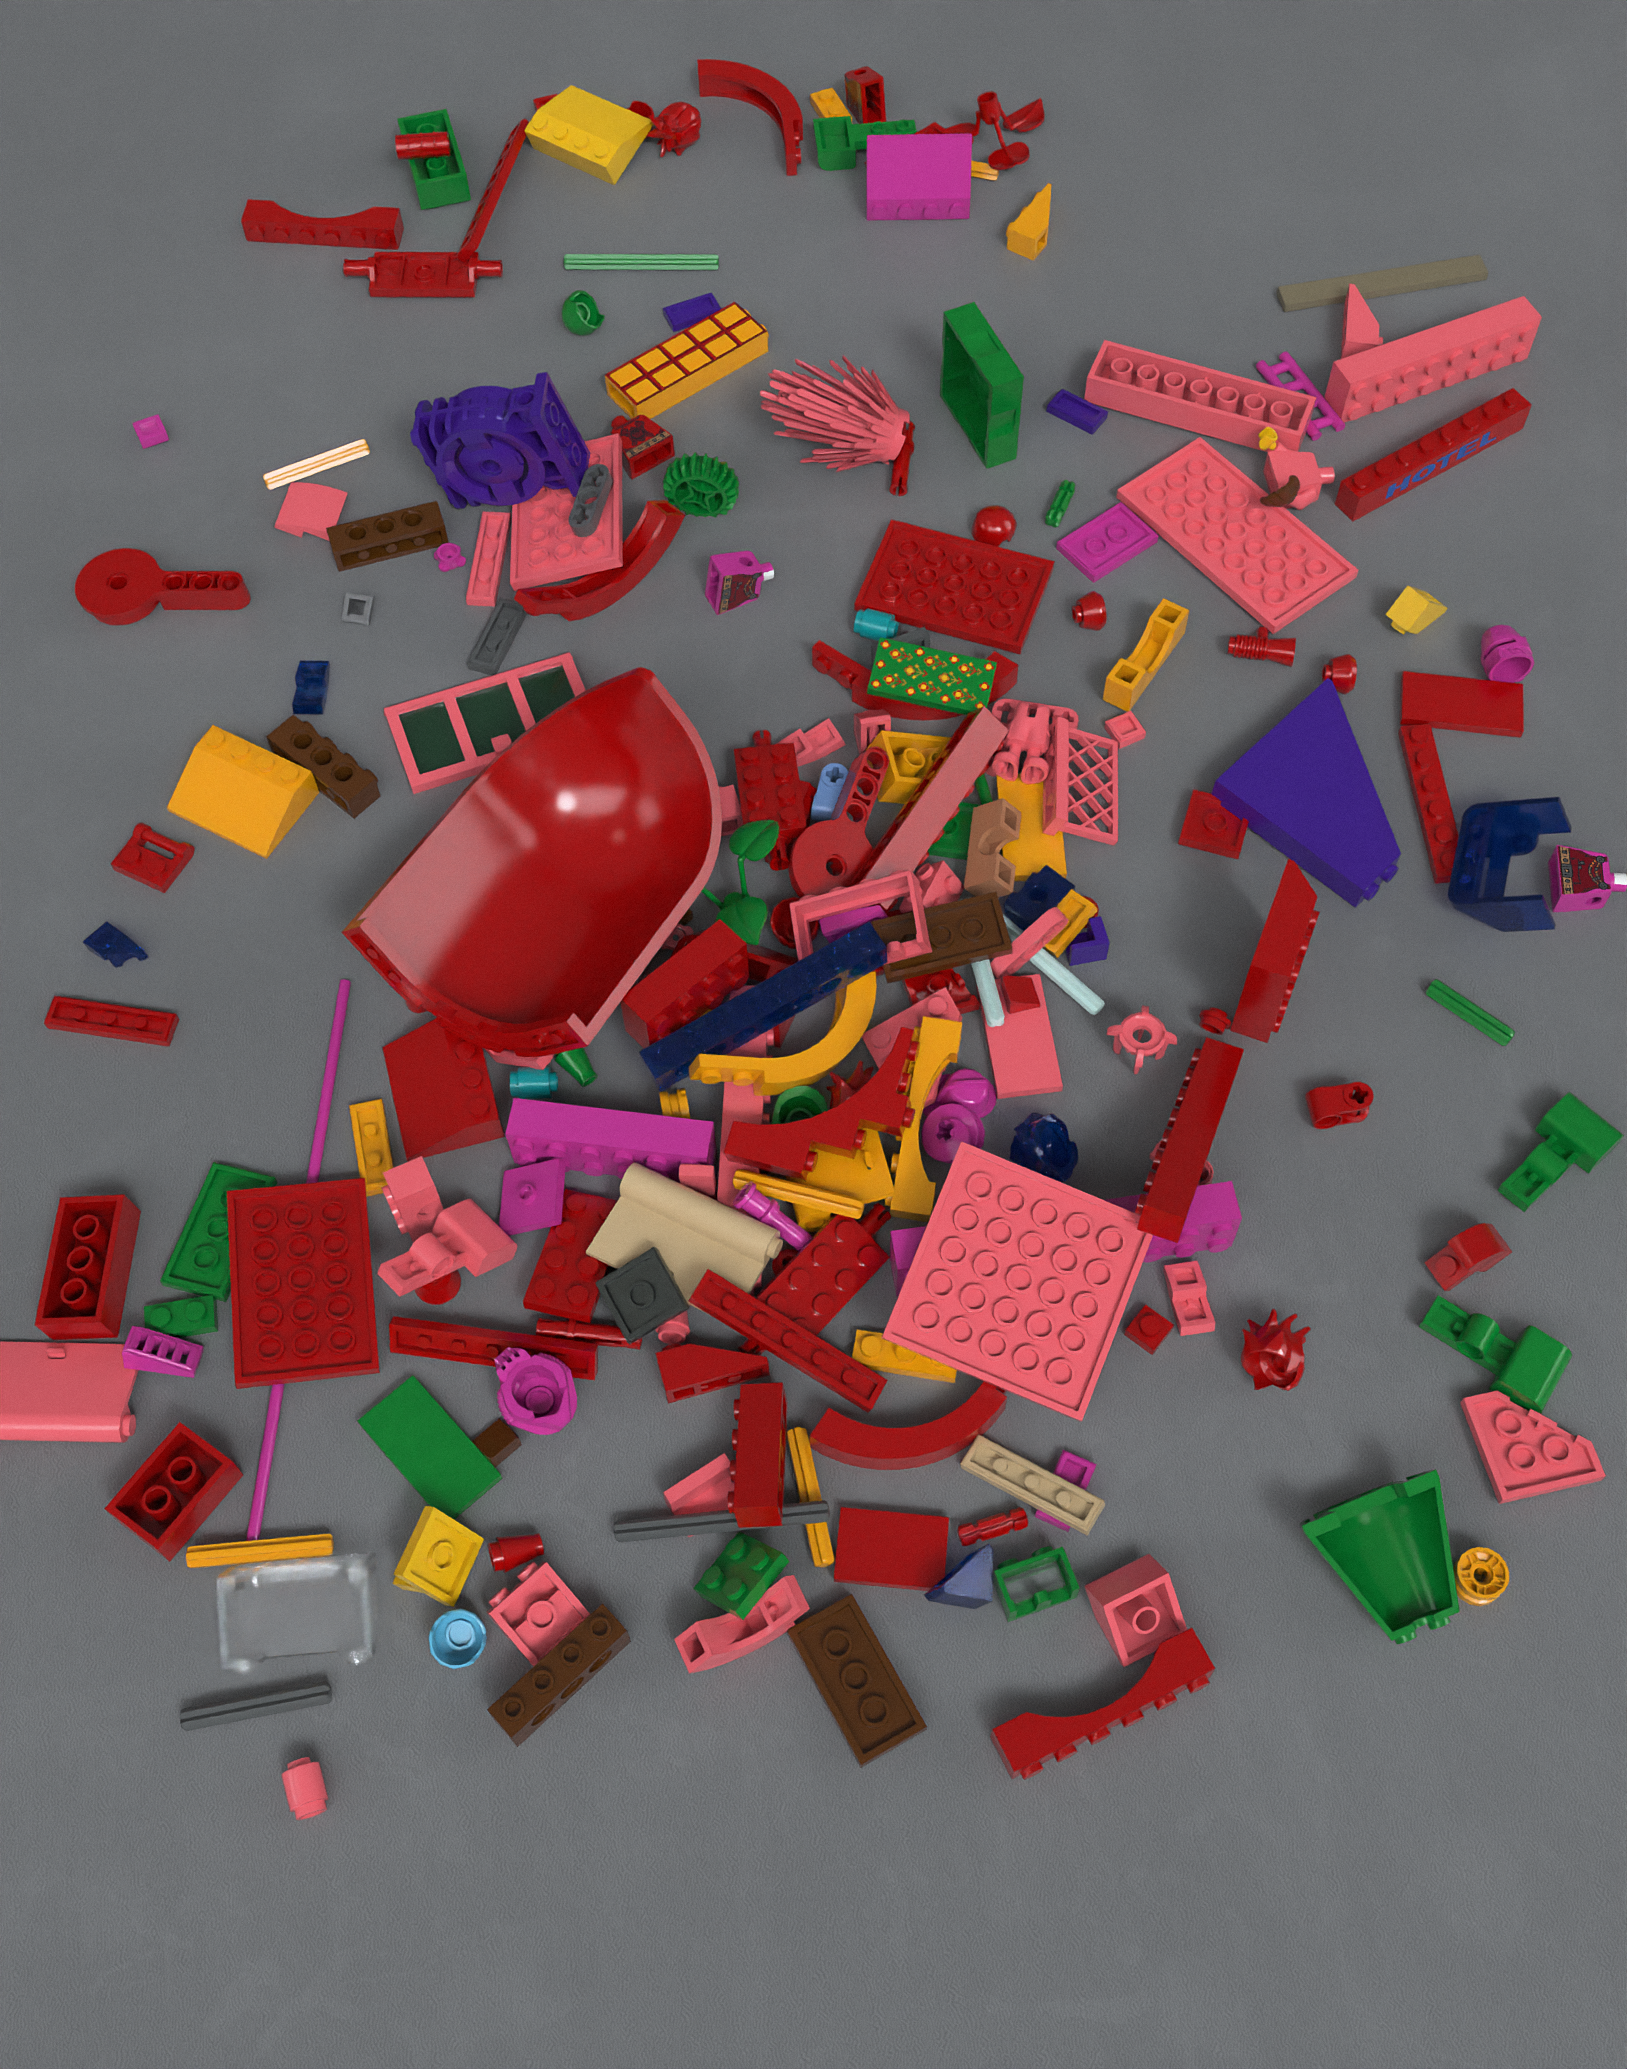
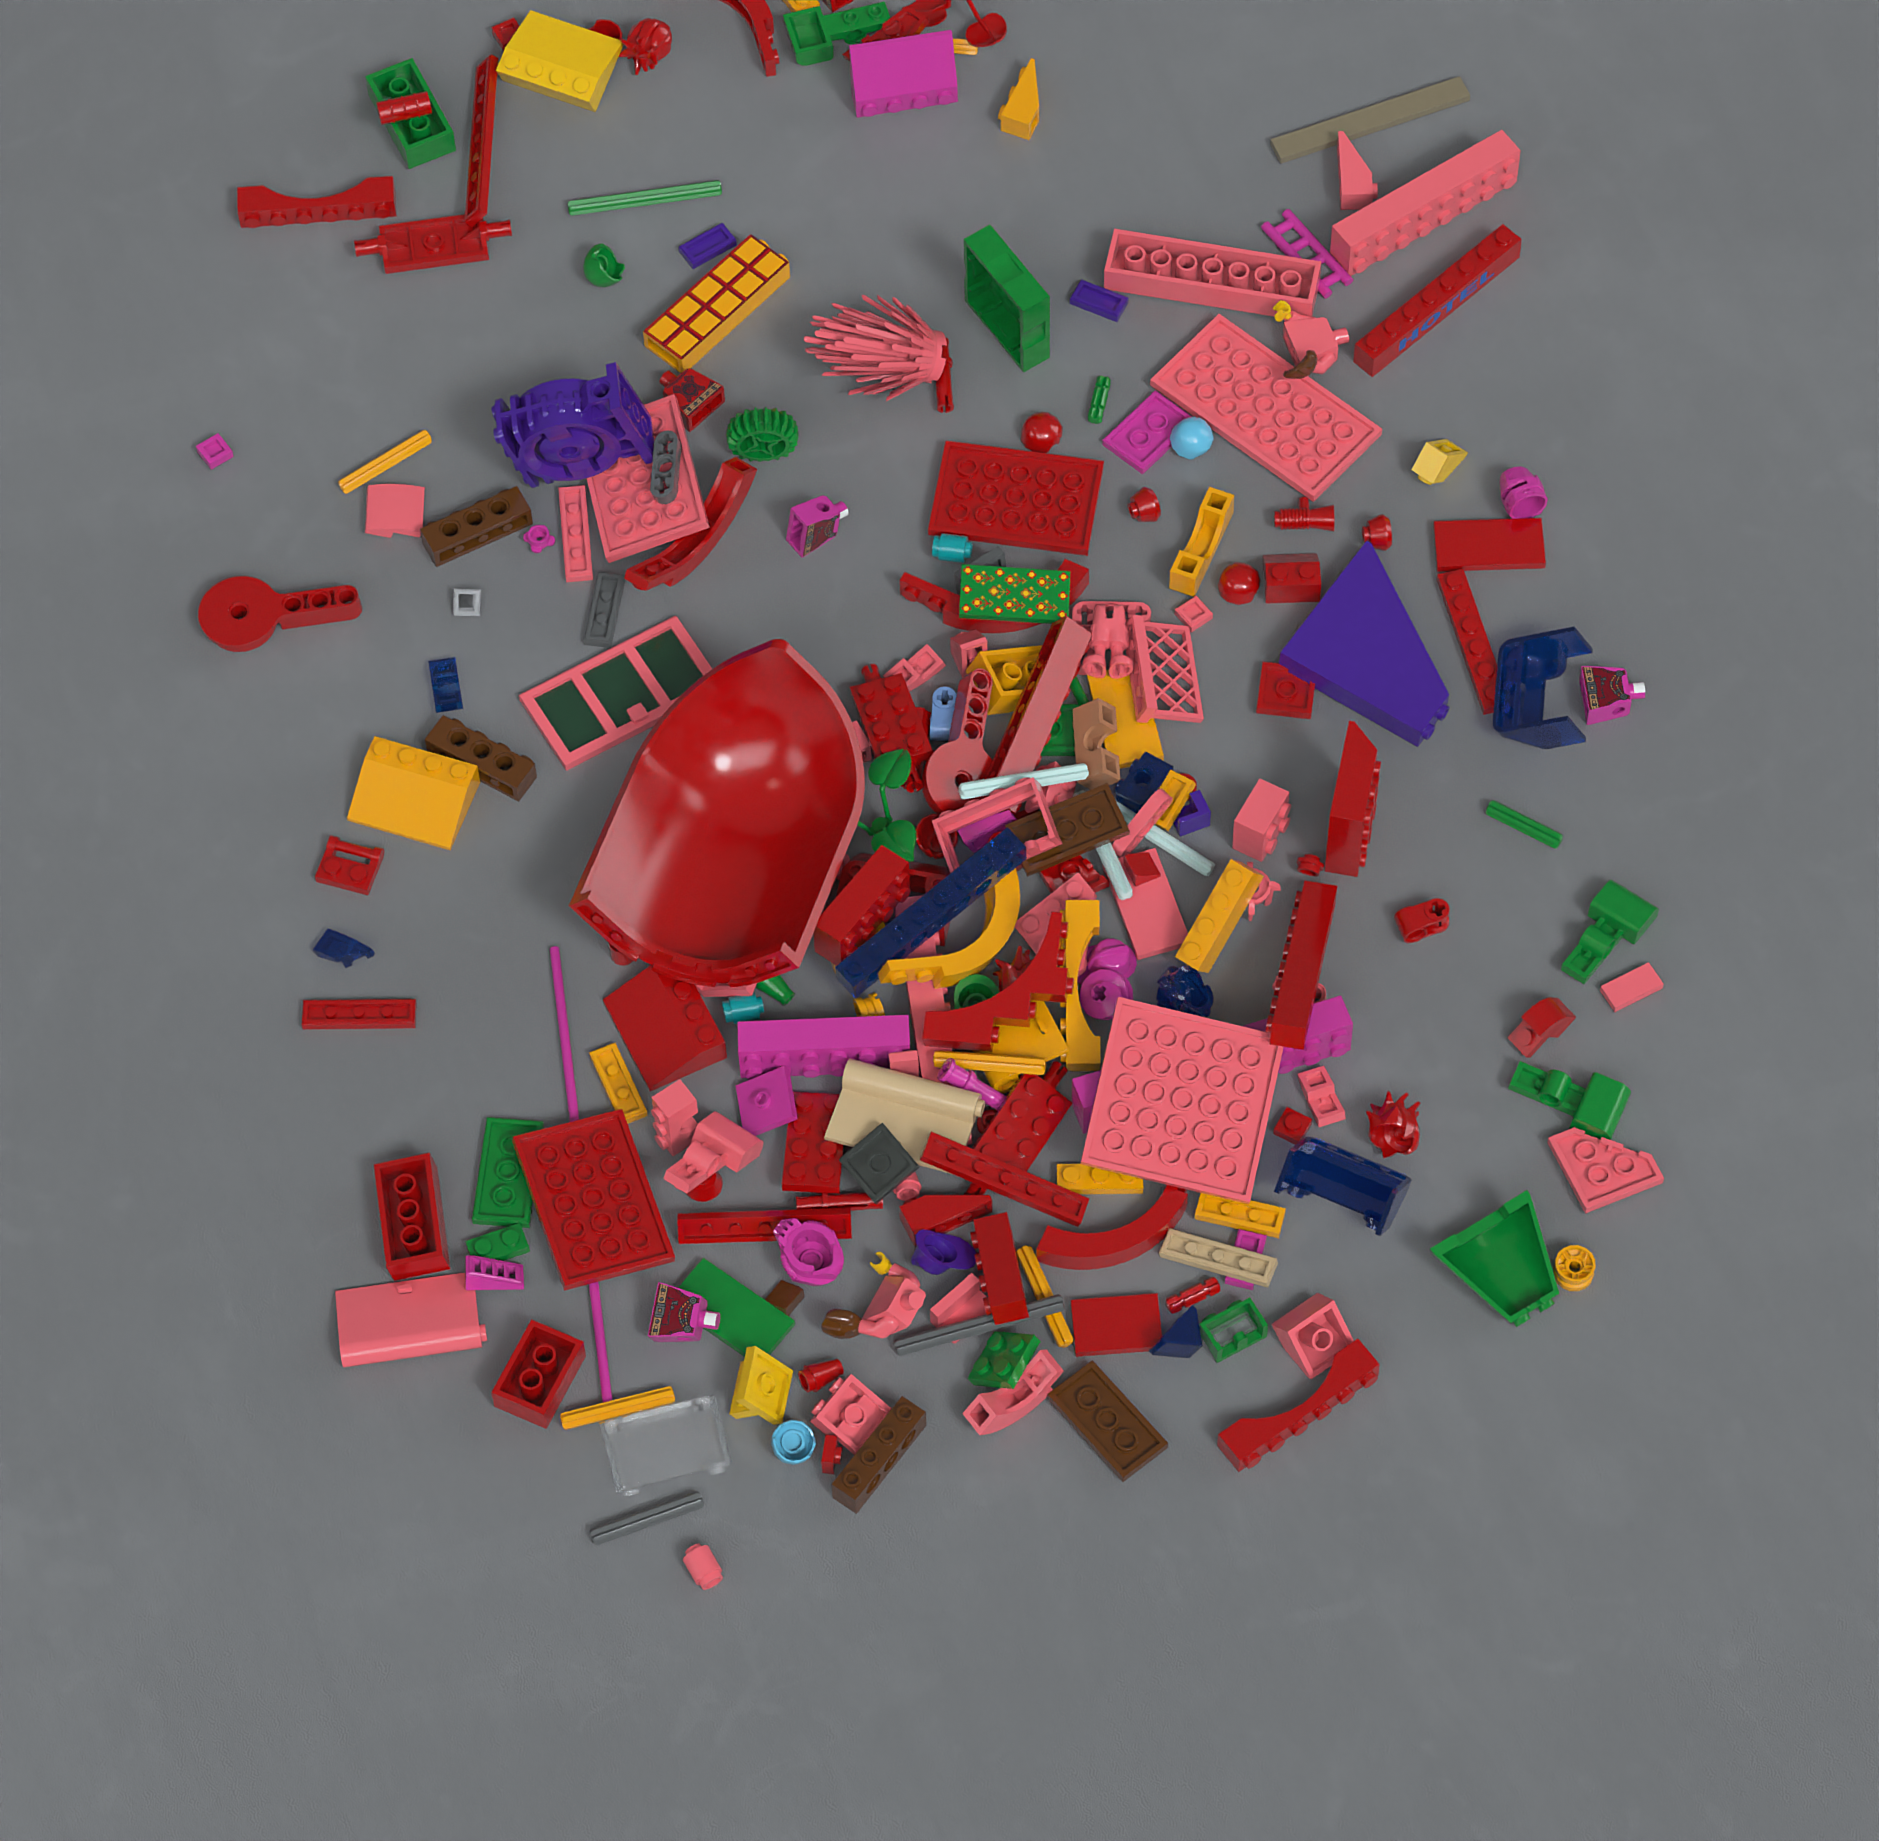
camera: 10 degrees left, 0 degrees up
none -> torso [648,1282,720,1342]
none -> coral torso [821,1252,926,1339]
none -> red plate [821,1434,843,1474]
none -> dark purple piece [911,1229,976,1275]
none -> light aqua axle [958,763,1089,799]
none -> medium azure hair [1170,416,1214,459]
none -> light orange brick [1175,859,1264,973]
none -> light orange plate [1195,1193,1286,1239]
none -> red hair [1218,562,1261,605]
none -> coral brick [1232,778,1291,862]
none -> red slope [1263,553,1321,604]
none -> clear blue windscreen [1274,1137,1412,1236]
none -> coral tile [1600,962,1664,1012]

